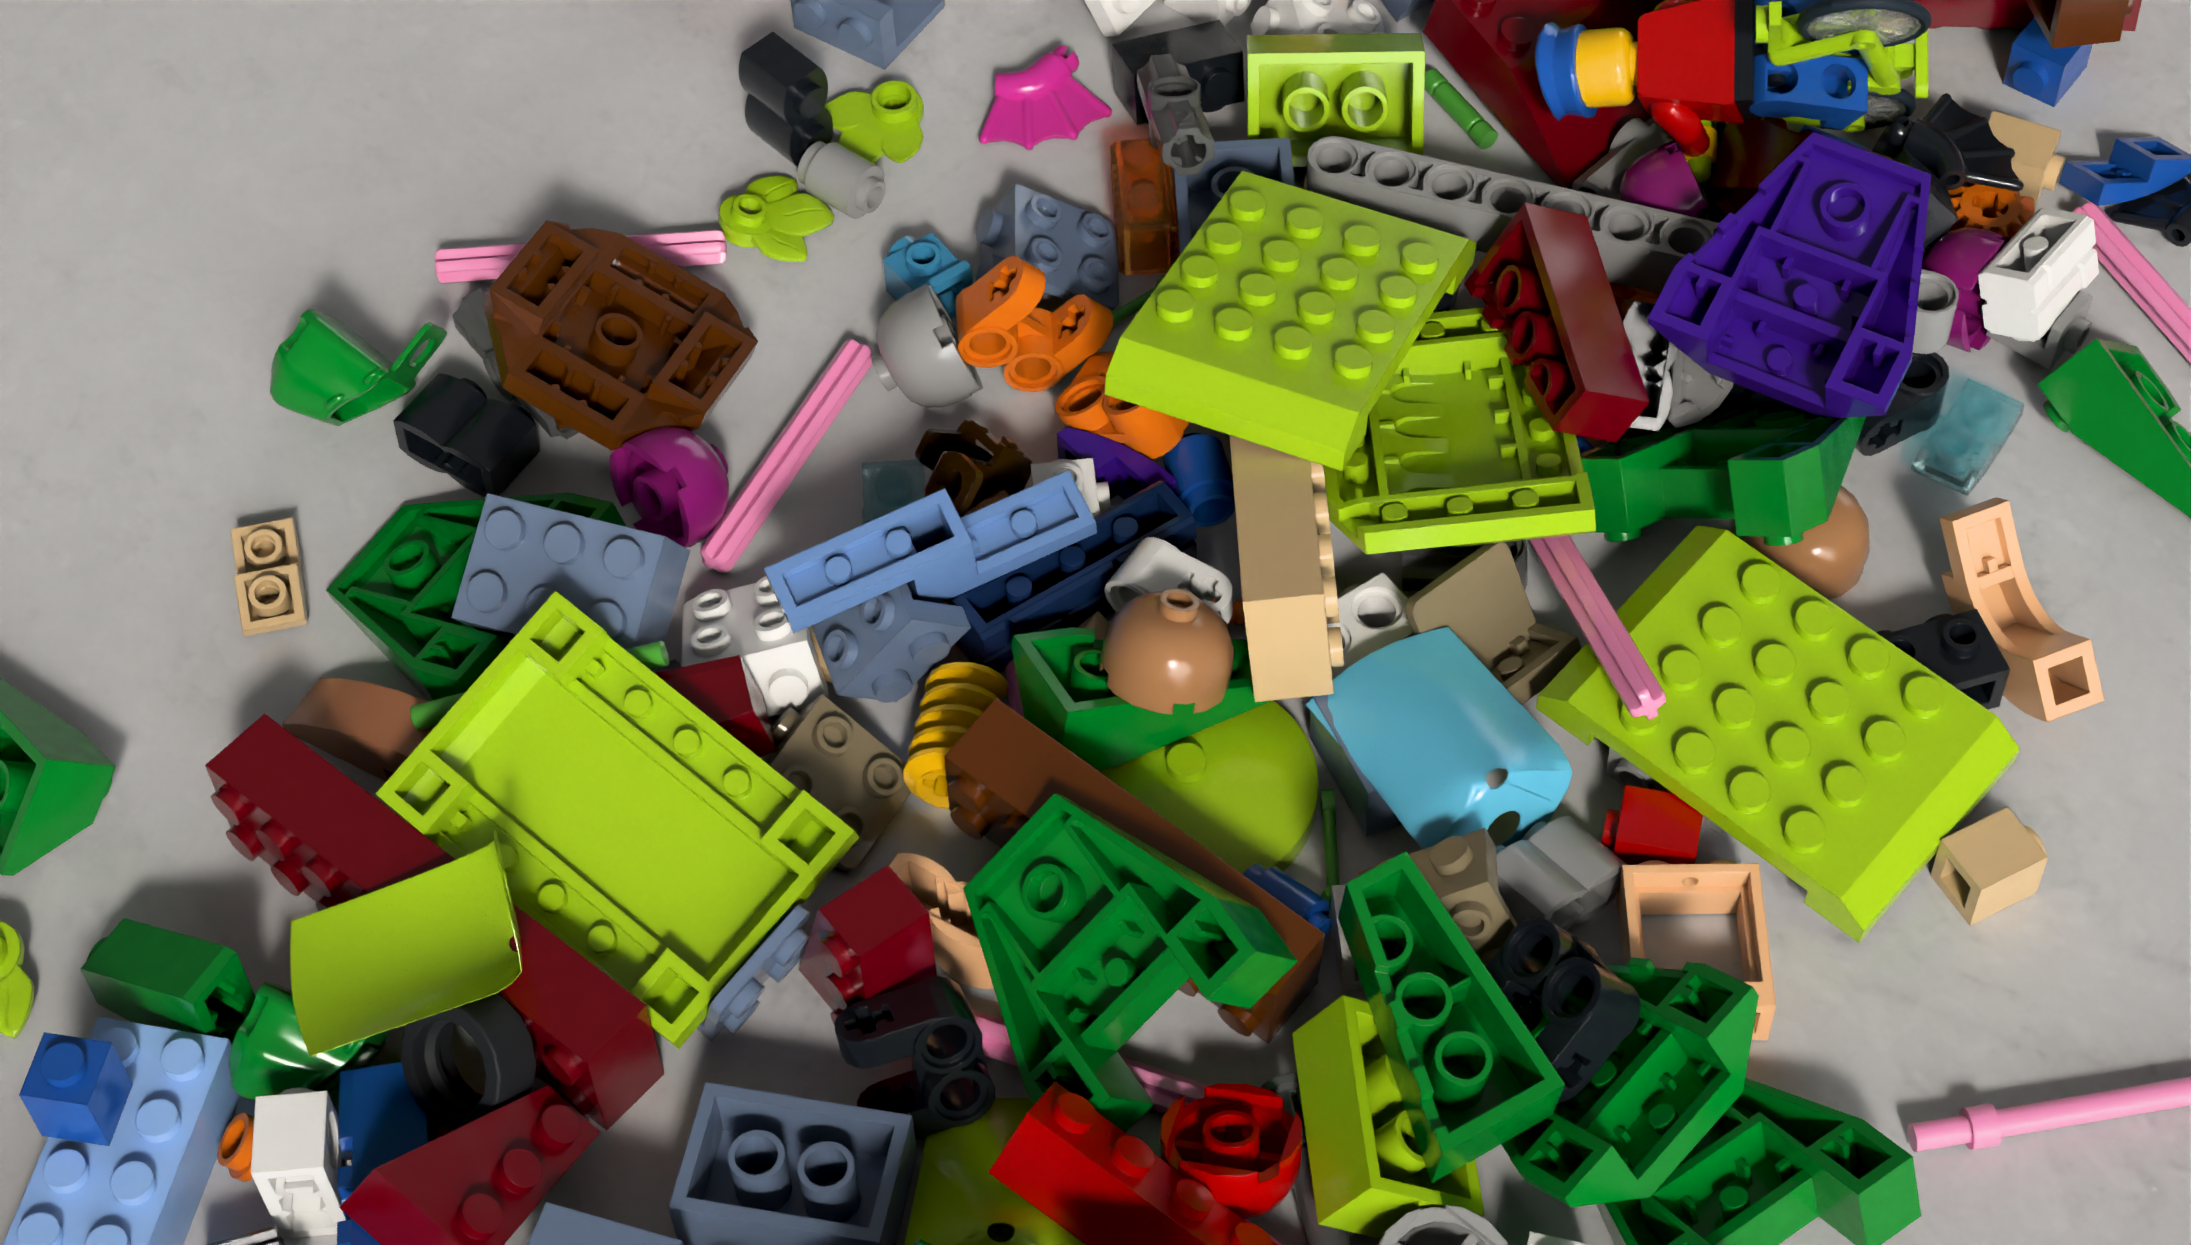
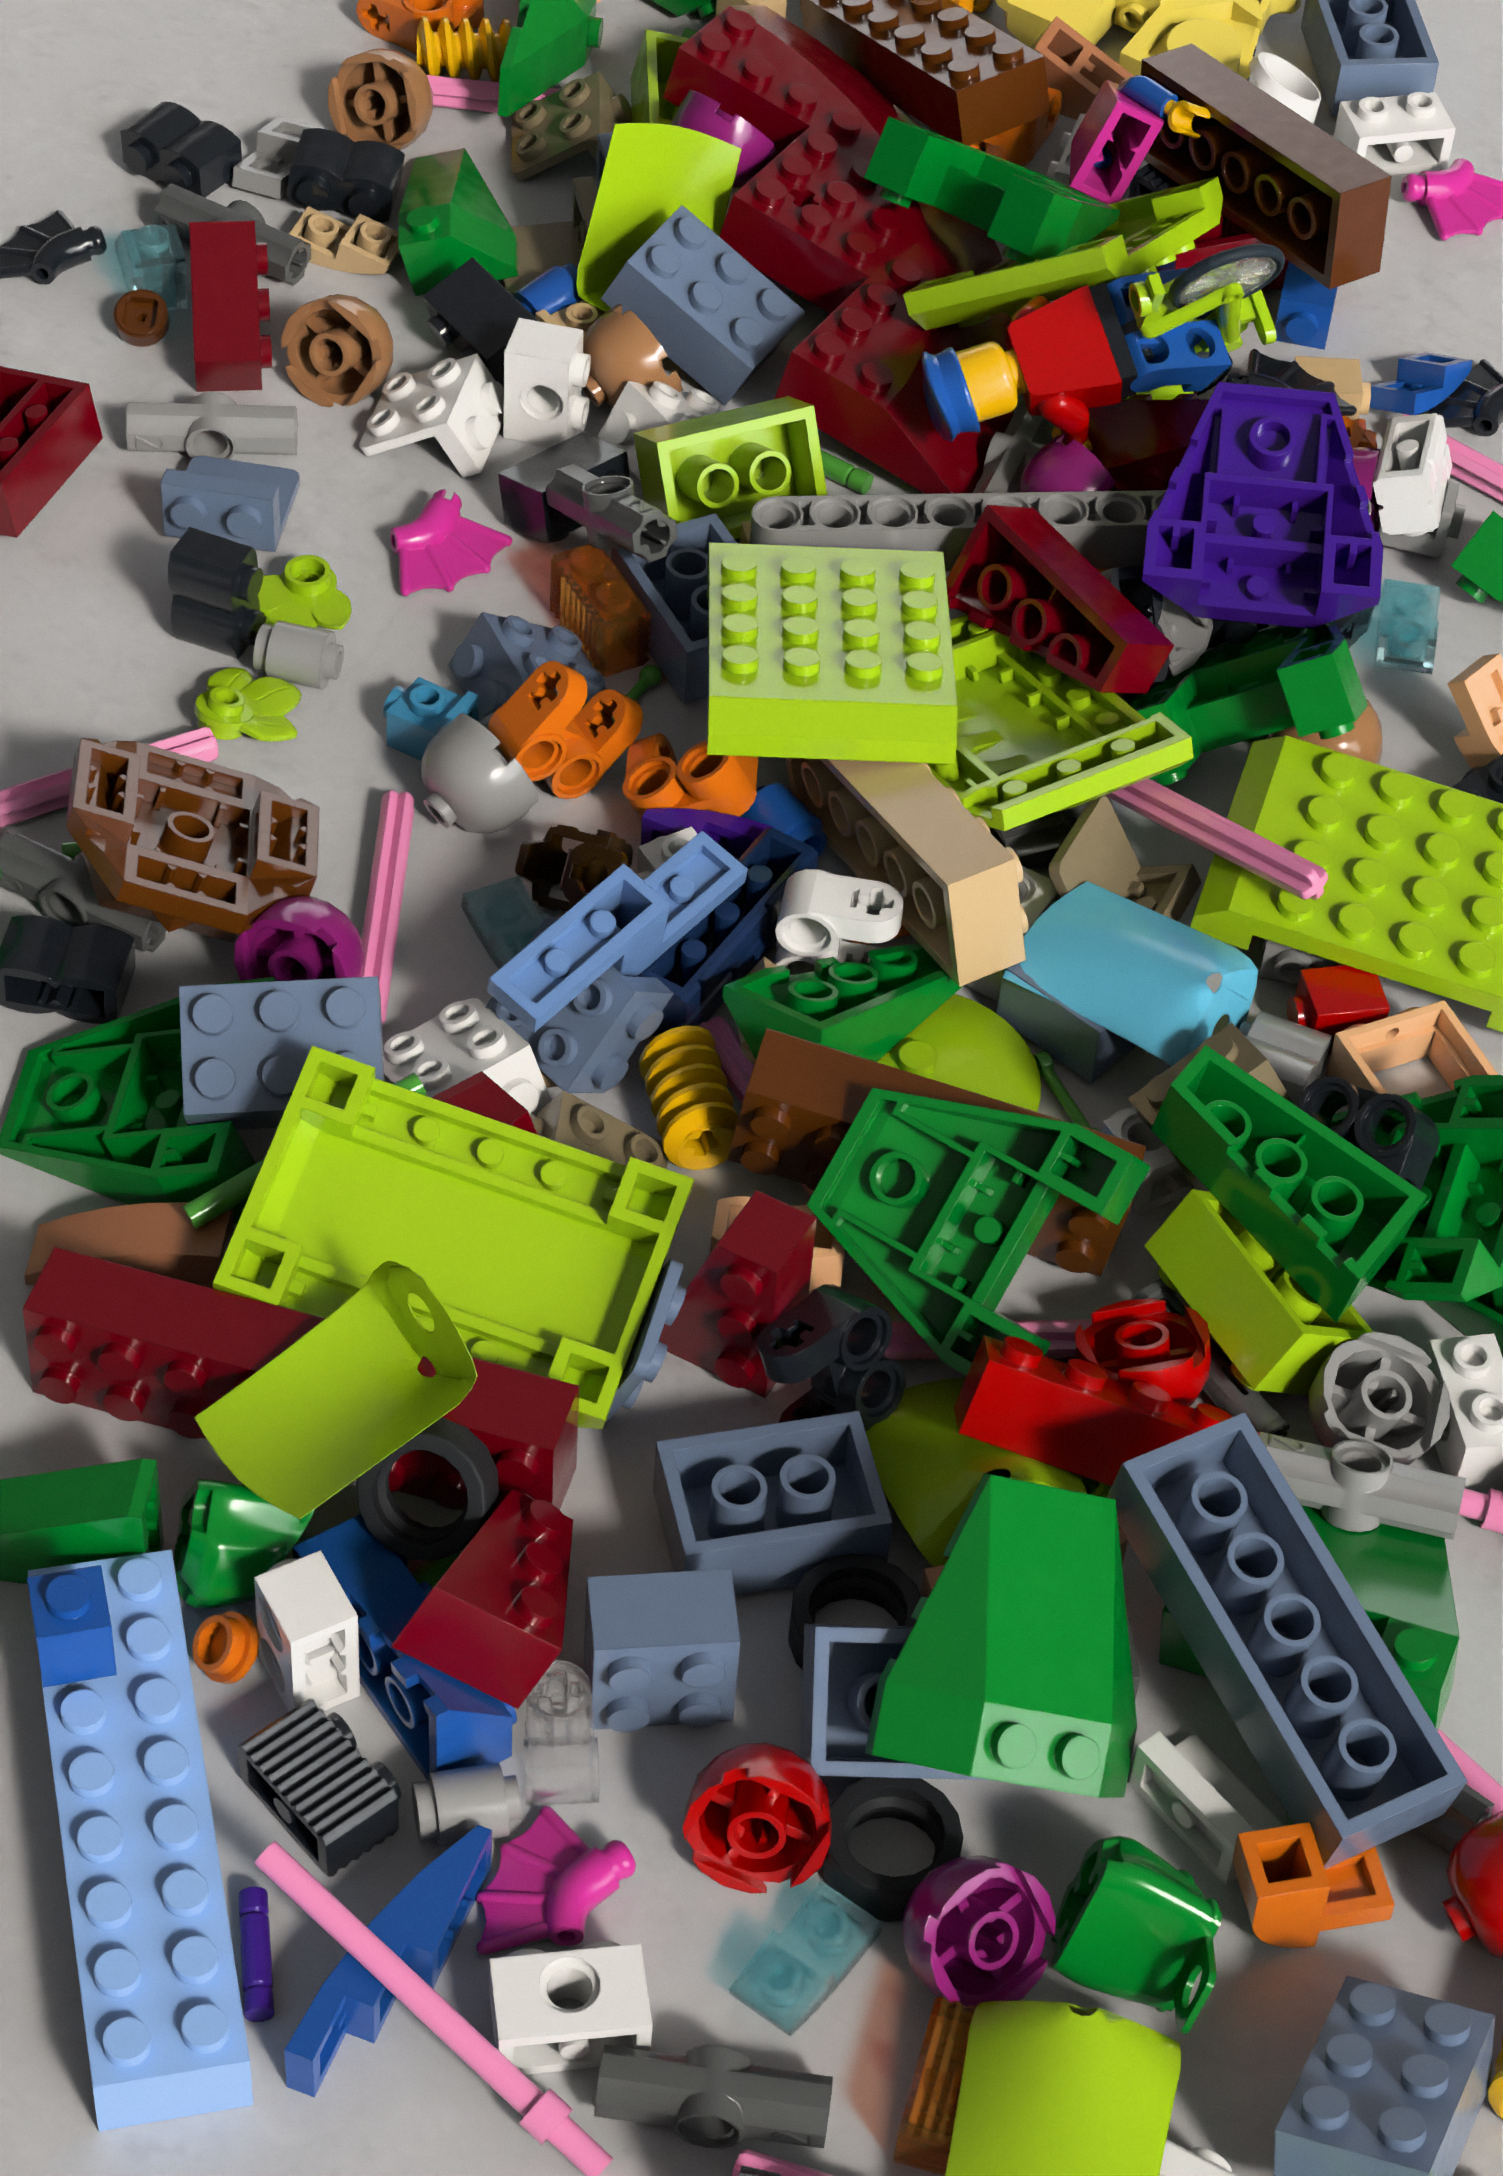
camera: 30 degrees left, 5 degrees down
medium nougat cylinder [1098,589,1234,714] -> none

